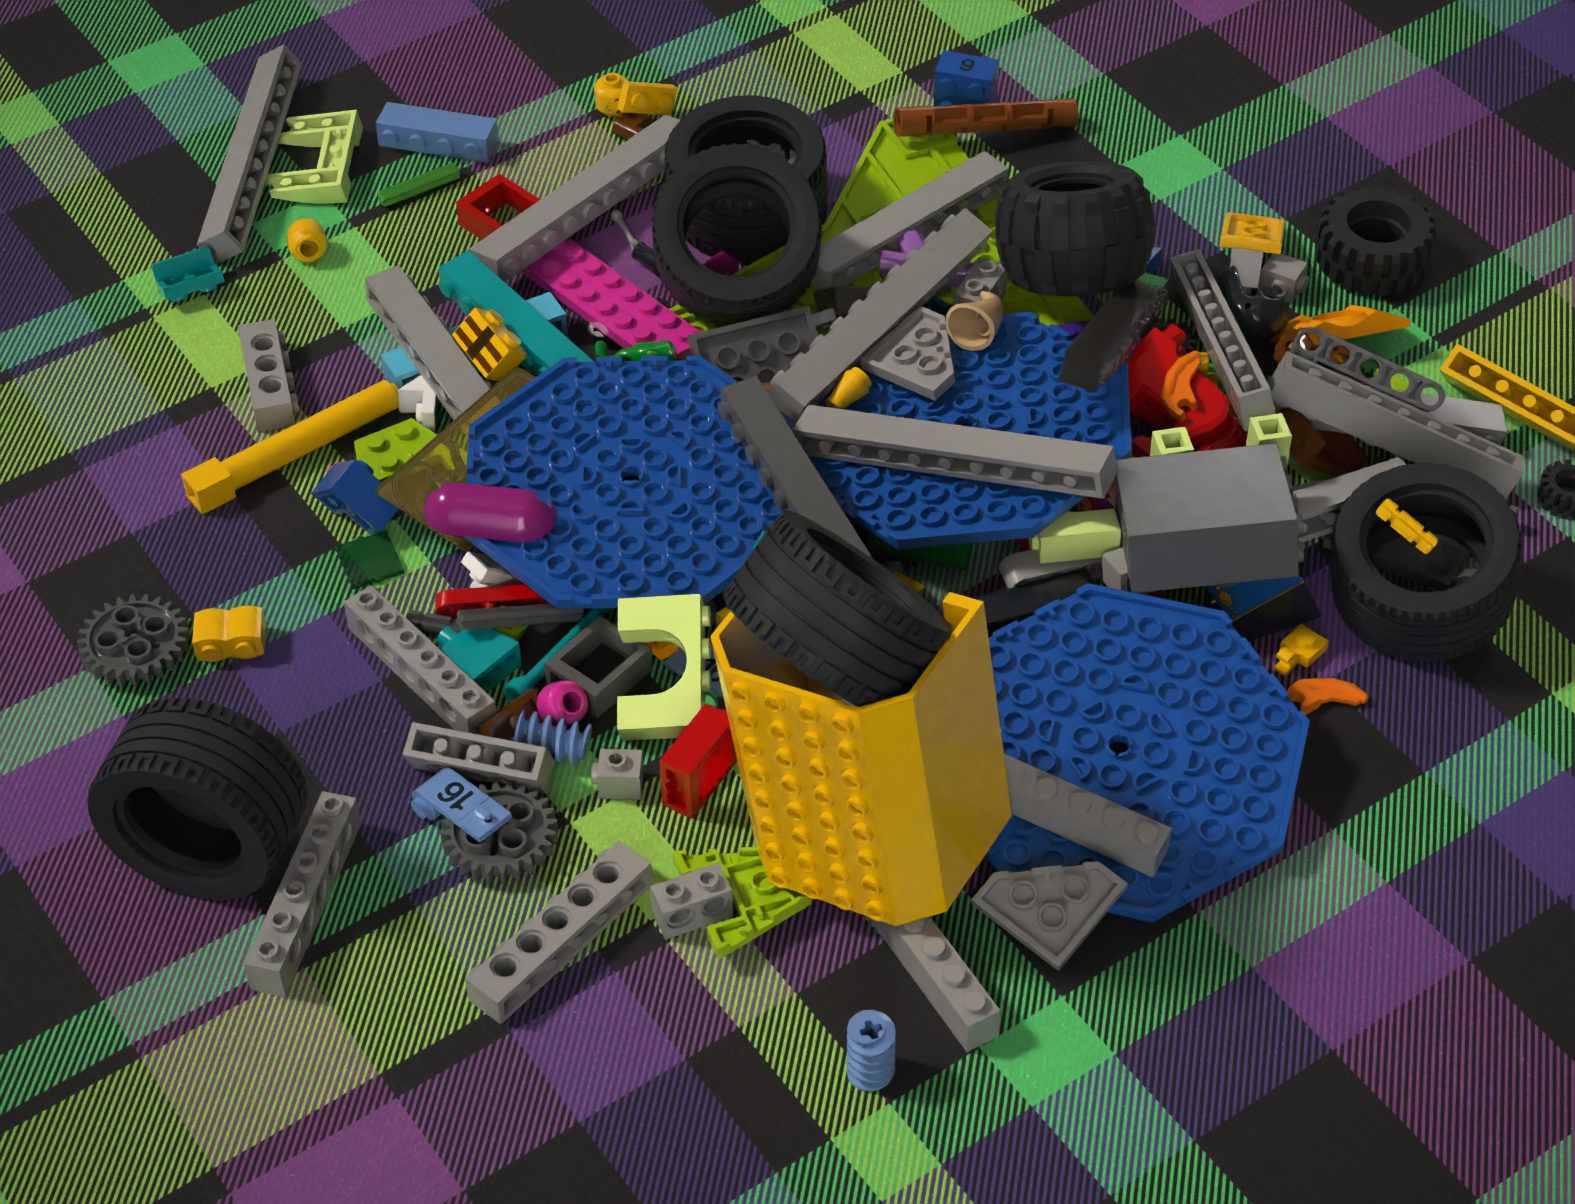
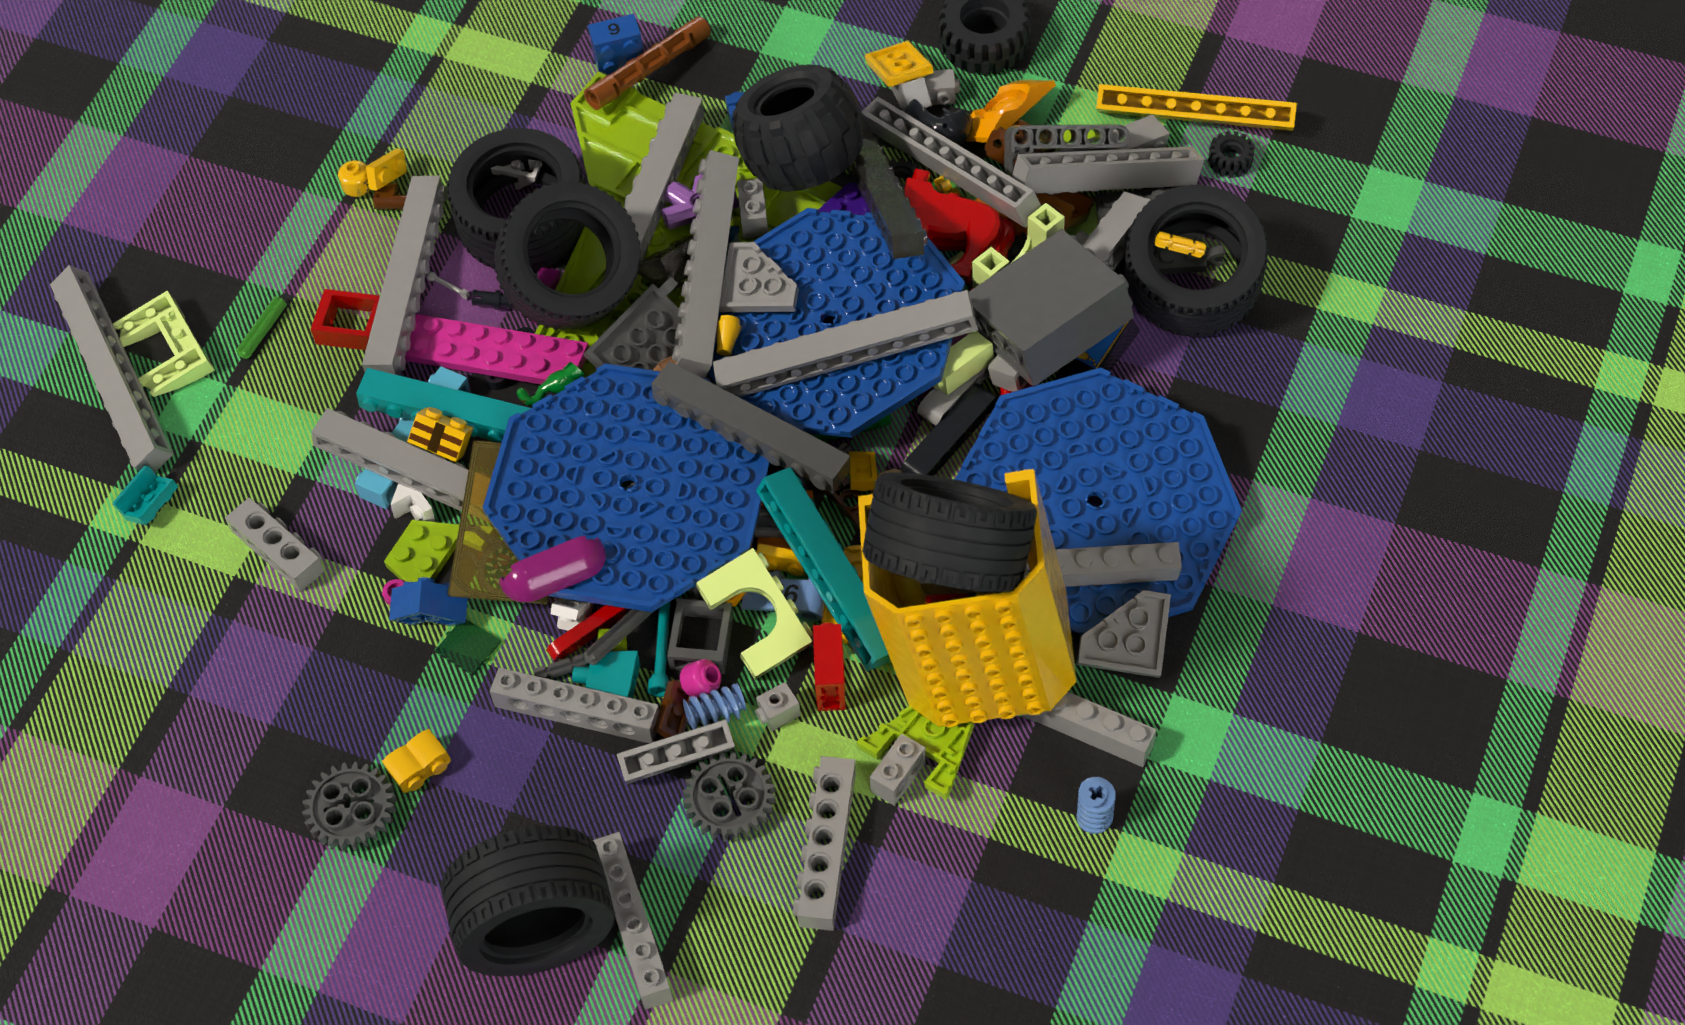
camera: 30 degrees left, 10 degrees up
yellow brick [181,380,399,515] -> none
yellow head [286,218,327,262] -> none
medium blue brick [375,102,499,163] -> none
medium blue door [411,767,512,843] -> none
tan hat [945,291,1004,351] -> none
orange piece [1161,351,1201,423] -> none
yellow plate [1273,624,1329,676] -> none
orange piece [1287,678,1368,715] -> none

